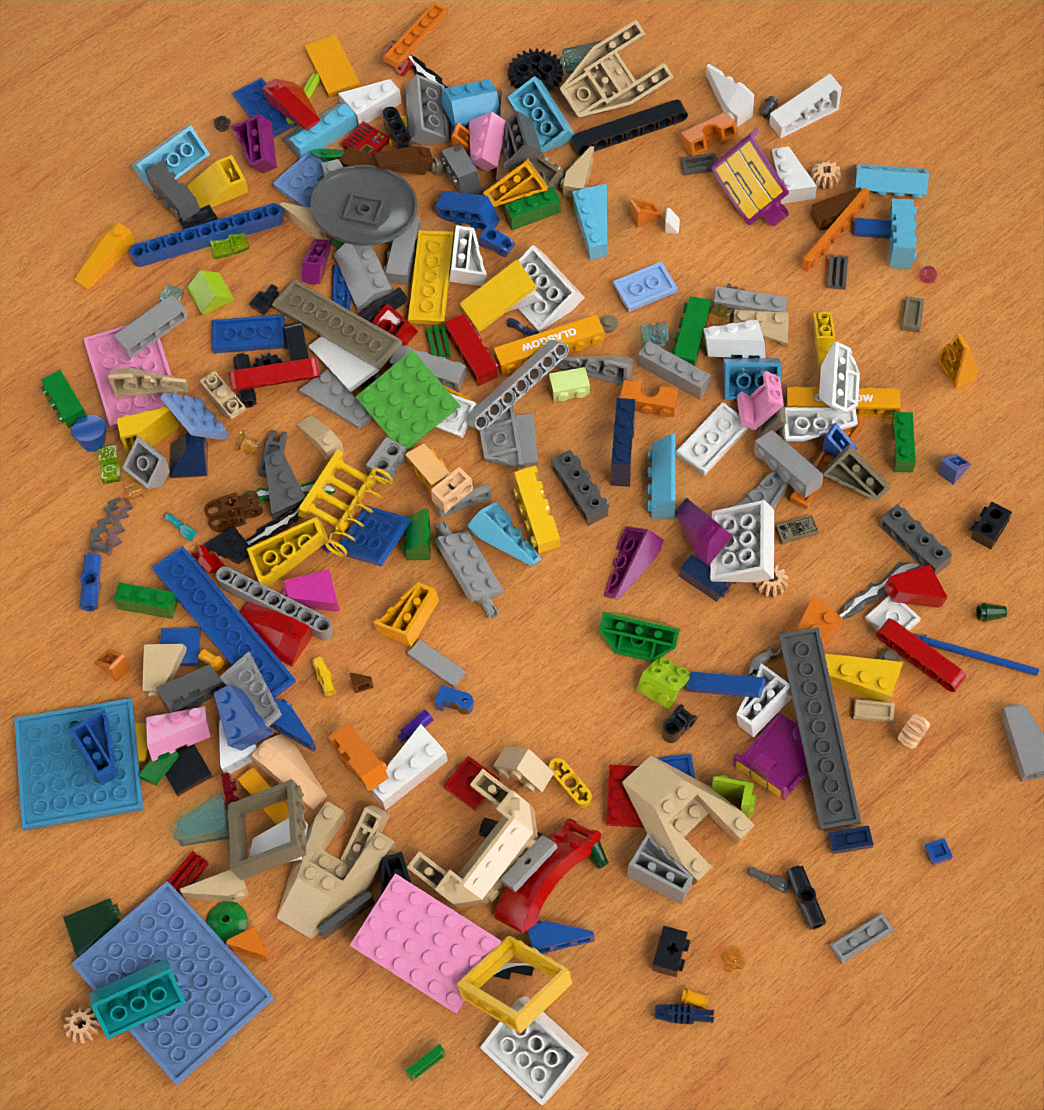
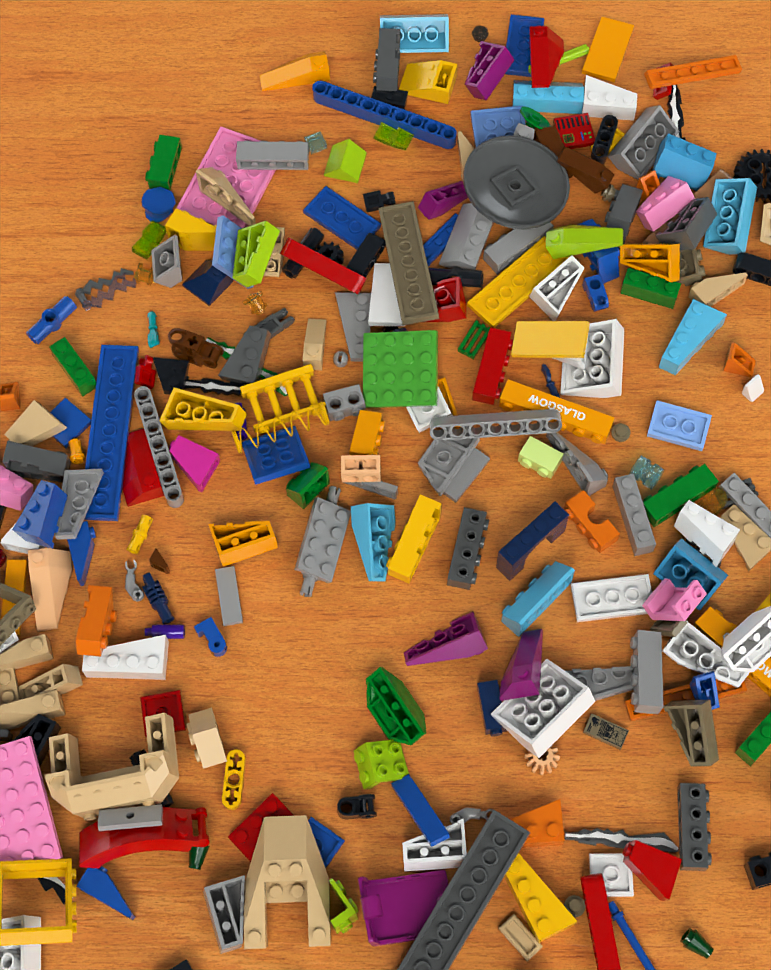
camera: 40 degrees right, 5 degrees up
light grey brick [390,346,467,393] -> none
none -> light grey arm [125,560,144,602]
none -> dark blue hinge [142,572,174,625]
none -> lime wedge [232,221,280,287]
none -> light grey hinge [333,351,348,367]
none -> lime wedge [546,224,623,259]

